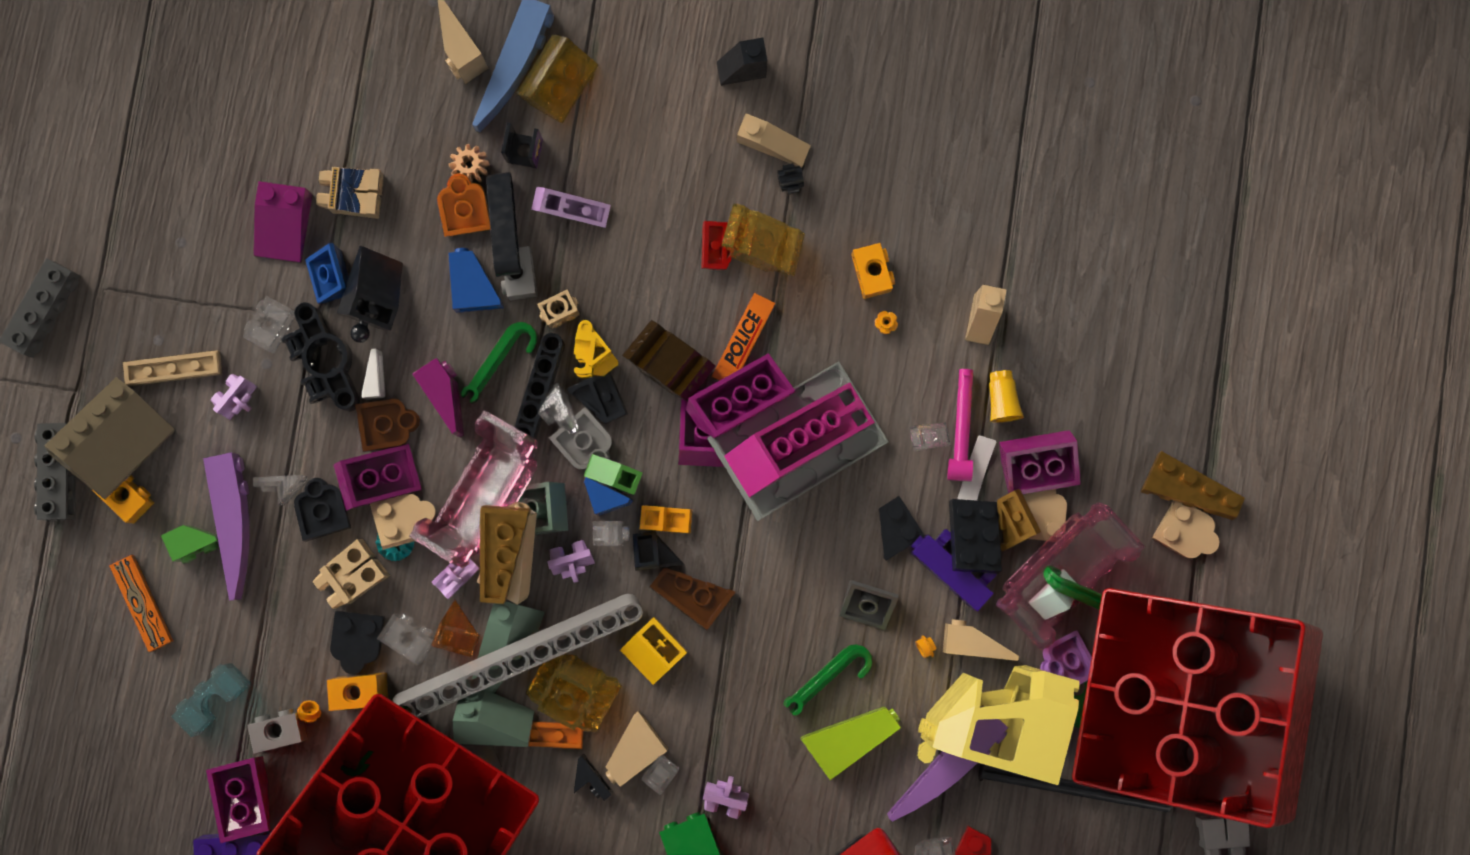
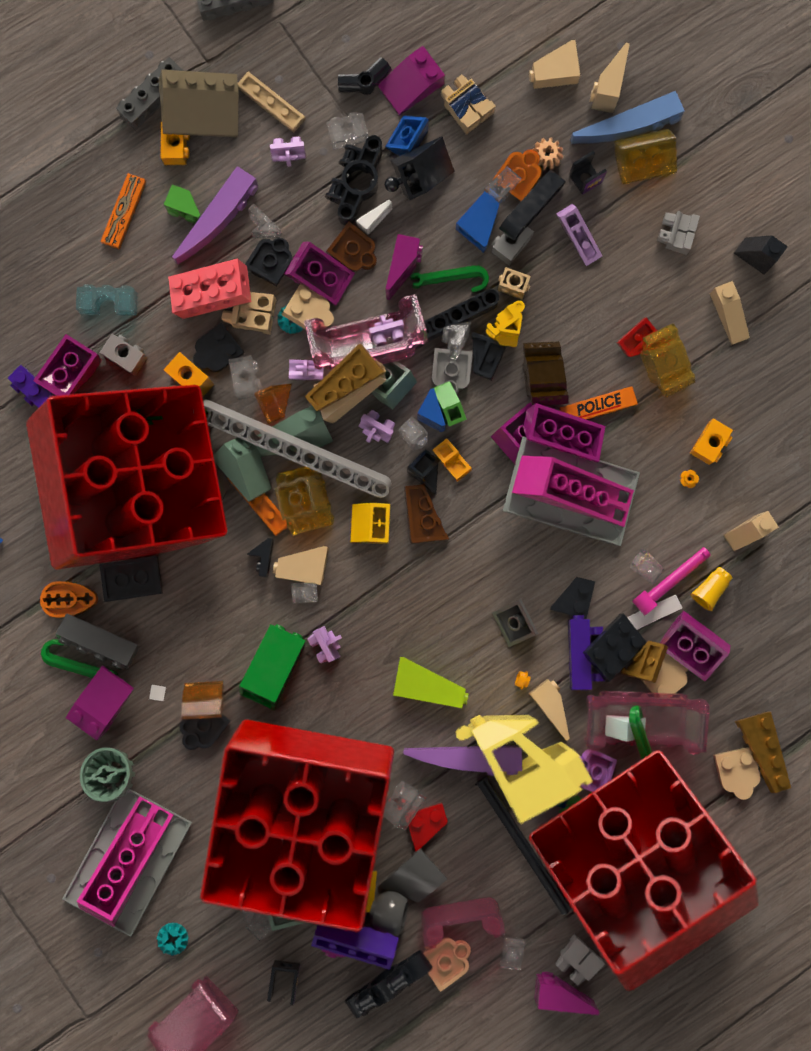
camera: 50 degrees right, 0 degrees up
light orange plate [297,700,321,723] -> none
black gear [777,163,804,194] -> none
green piece [783,644,872,715] -> none
none -> coral brick [168,258,251,319]
none -> black piece [338,57,392,95]
none -> lavender hips [369,315,404,348]
none -> clear slope [484,166,521,203]
none -> tan slope [529,40,580,89]
none -> light grey hips [657,211,700,255]

